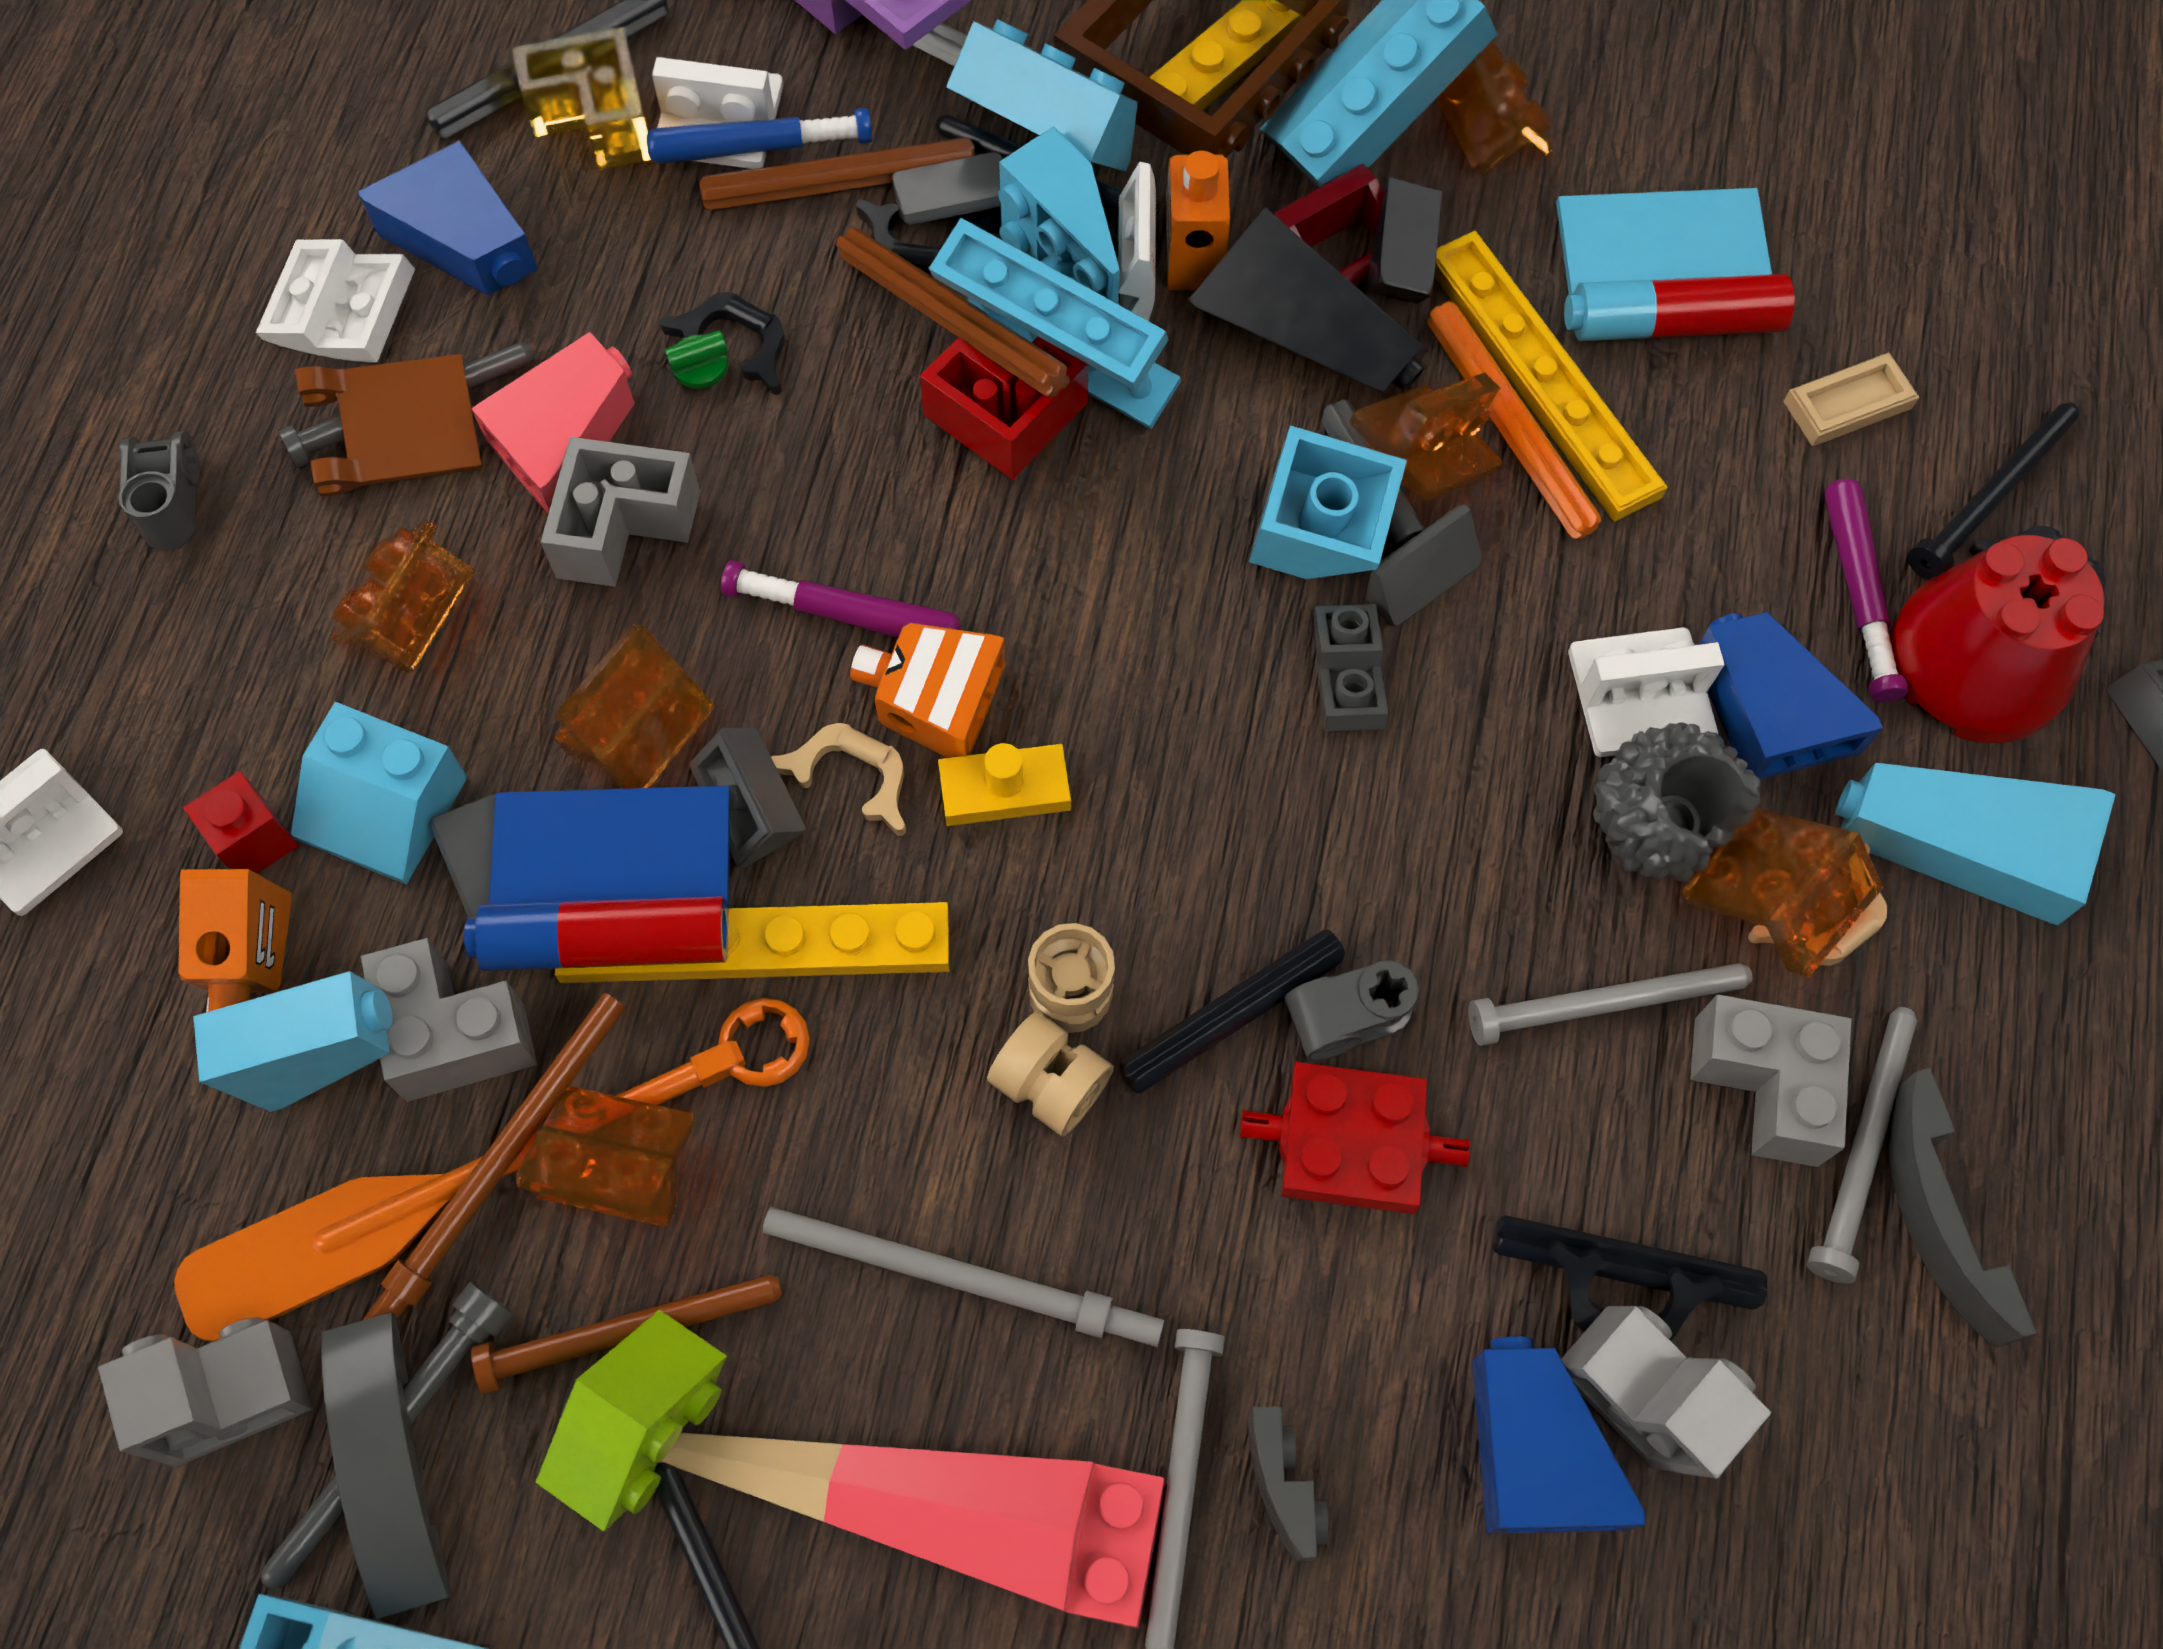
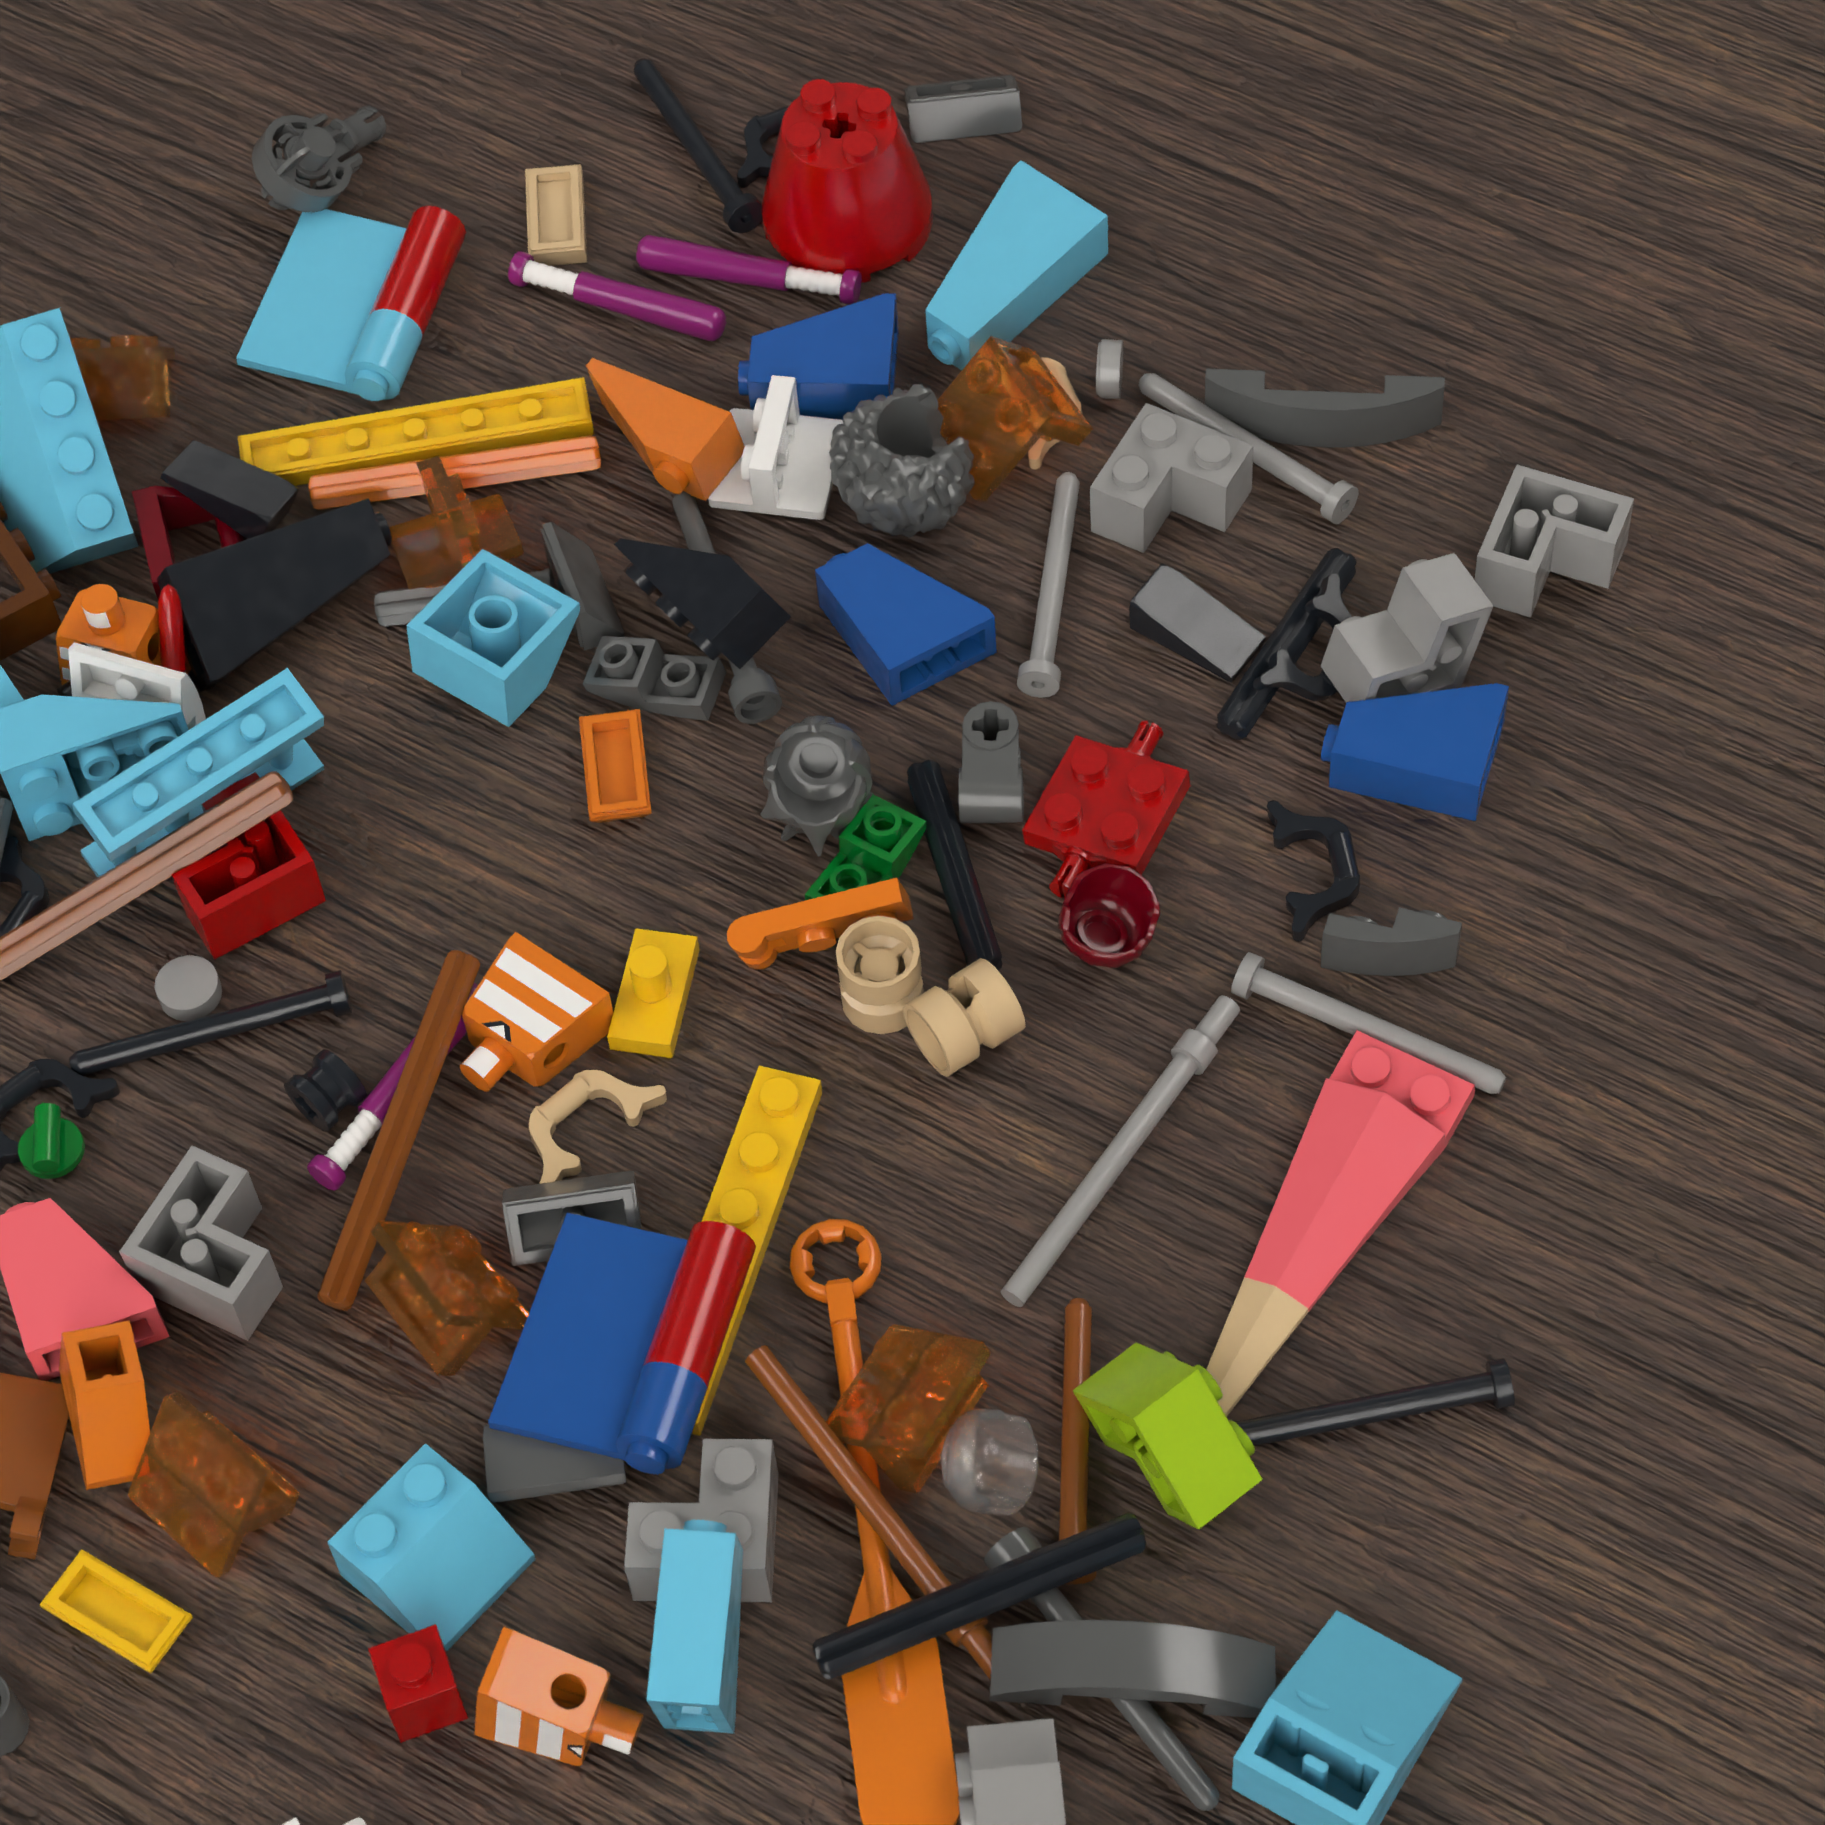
camera: 65 degrees left, 10 degrees down
none -> yellow tile [39,1549,193,1674]
none -> orange slope [59,1320,155,1490]
none -> black bar [69,970,352,1076]
none -> light grey tile [155,955,222,1021]
none -> red piece [158,584,186,673]
none -> dark grey pin [252,106,386,212]
none -> black wheel [284,1049,367,1132]
none -> dark orange axle [318,950,480,1311]
none -> magenta piece [508,251,726,342]
none -> orange tile [579,709,652,823]
none -> orange slope [586,358,745,501]
none -> black slope [614,538,791,670]
none -> dark grey piece [672,491,782,724]
none -> orange plate [727,877,914,970]
none -> dark grey hair [760,715,873,857]
none -> green slope [805,794,926,900]
none -> black axle [812,1513,1146,1679]
none -> blue slope [815,543,997,706]
none -> clear hair [940,1408,1038,1516]
none -> dark red hair [1058,863,1160,968]
none -> light grey tile [1096,339,1123,399]
none -> slope [1130,563,1266,683]
none -> black helmet [1267,800,1360,941]
none -> light grey brick [1475,464,1634,618]

